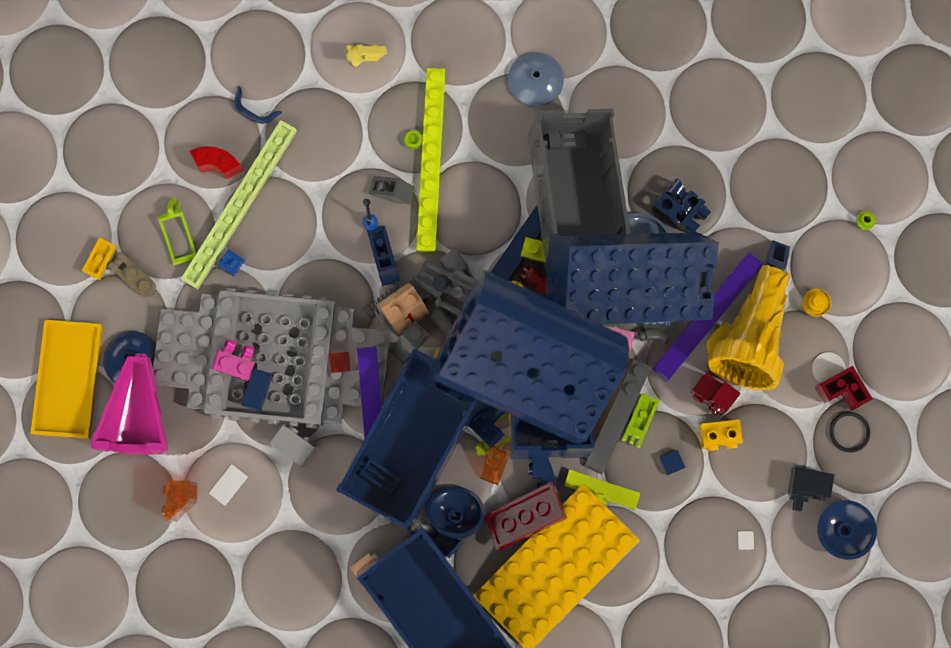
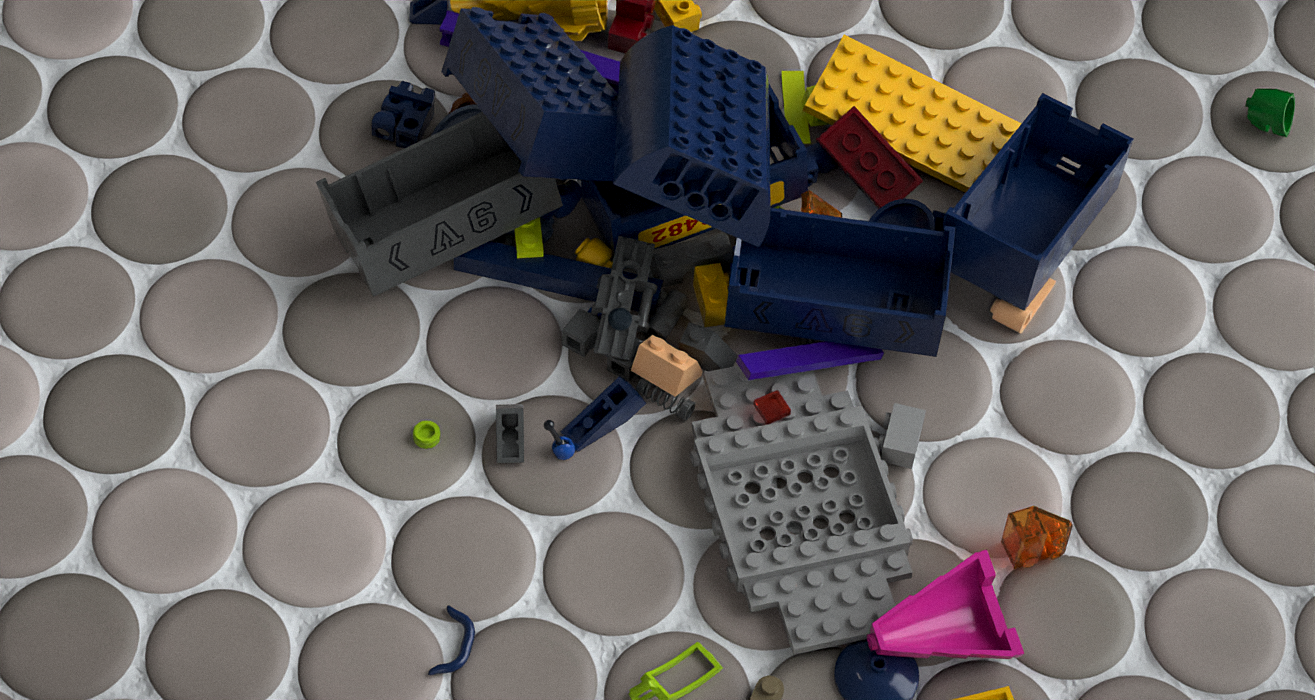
camera: 115 degrees left, 25 degrees down
yellowish green plate [181,120,297,289] -> none
red brick [189,146,244,180] -> none
white sticker [209,464,248,506] -> none
dark pink plate [211,339,255,381] -> none
blue tile [218,249,245,276] -> none
dark blue tile [242,369,273,411] -> none
light yellow plate [346,44,388,67] -> none
neon yellow plate [416,68,446,253] -> none
sand blue dish [508,52,564,107] -> none
red hinge [519,265,547,293] -> none
dark blue tile [659,450,685,476] -> none

